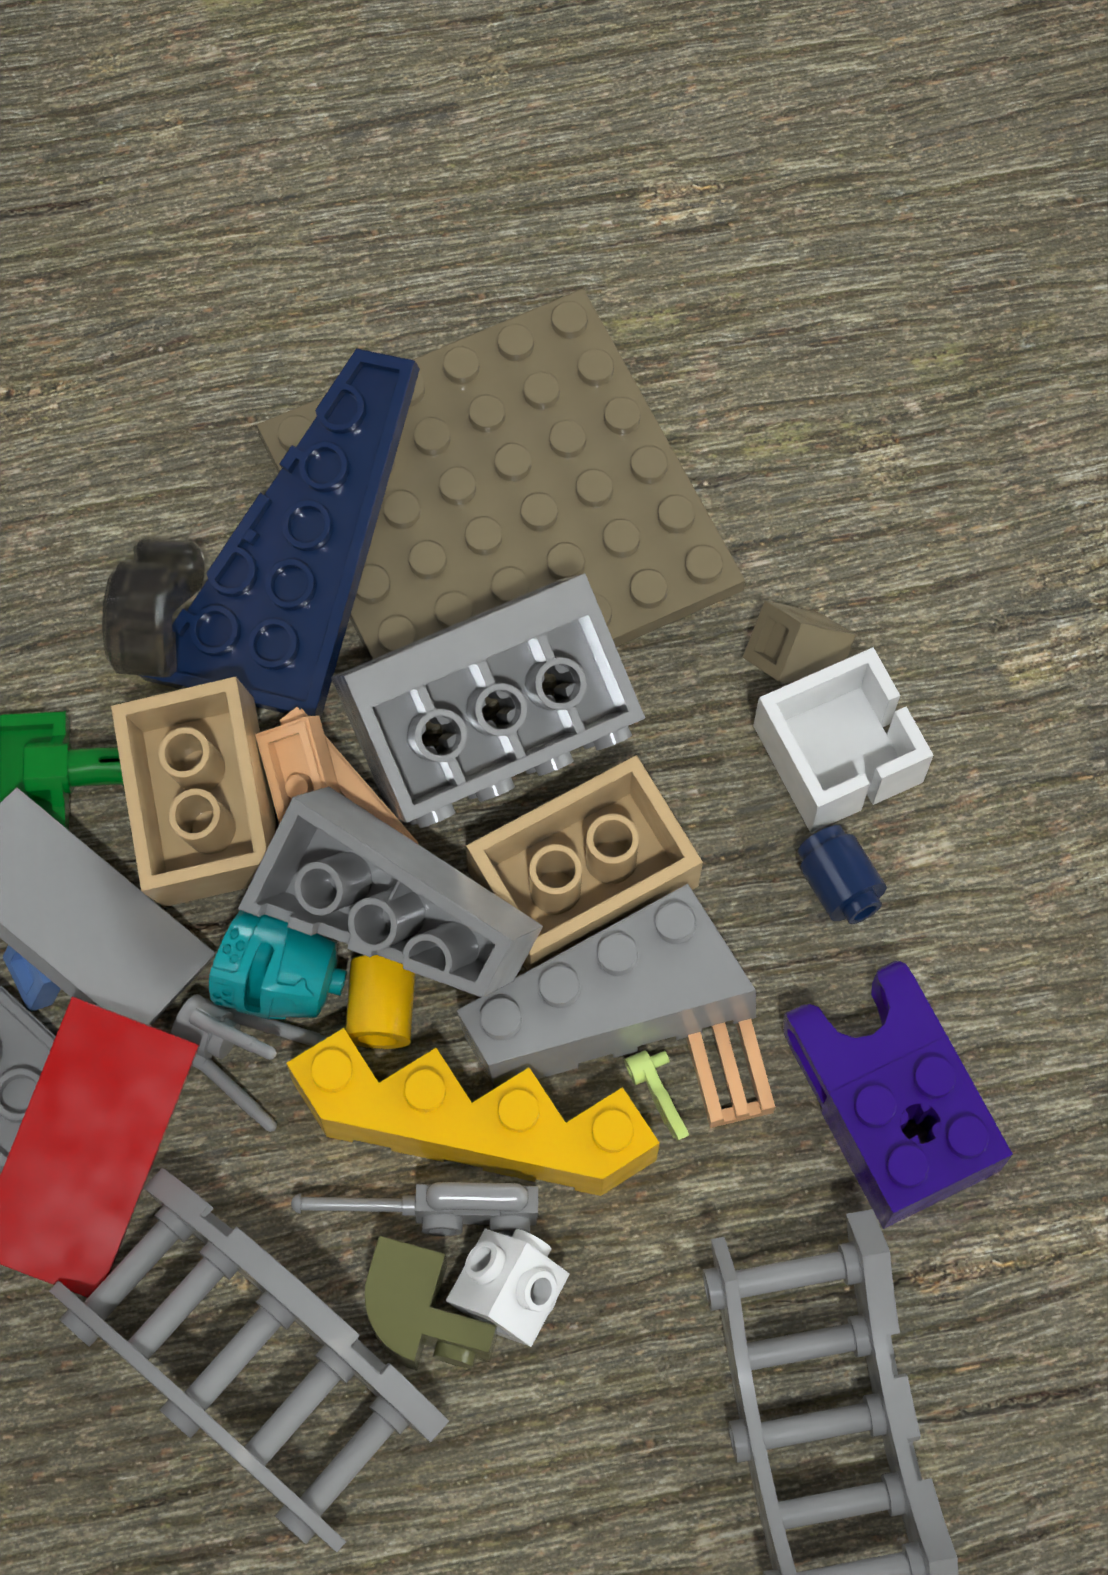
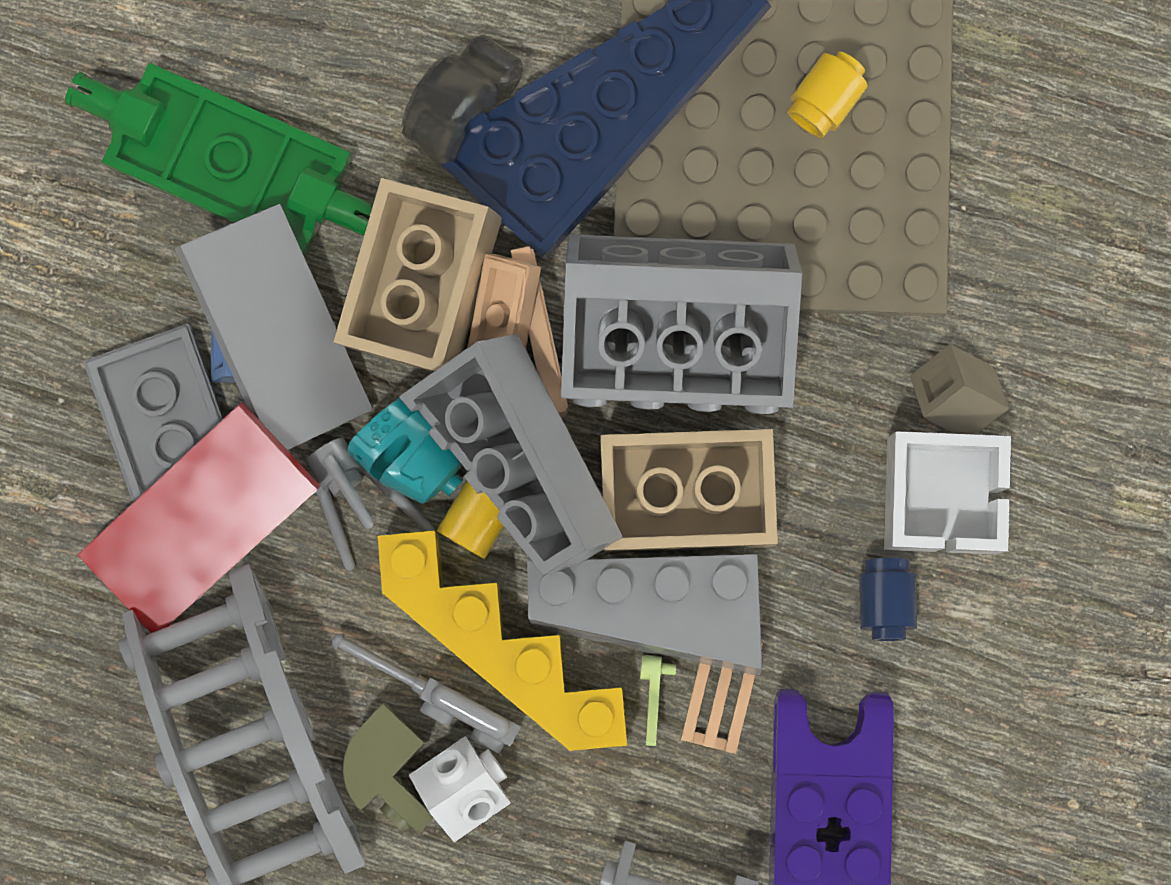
camera: 30 degrees right, 15 degrees up
none -> yellow brick [787,51,868,138]

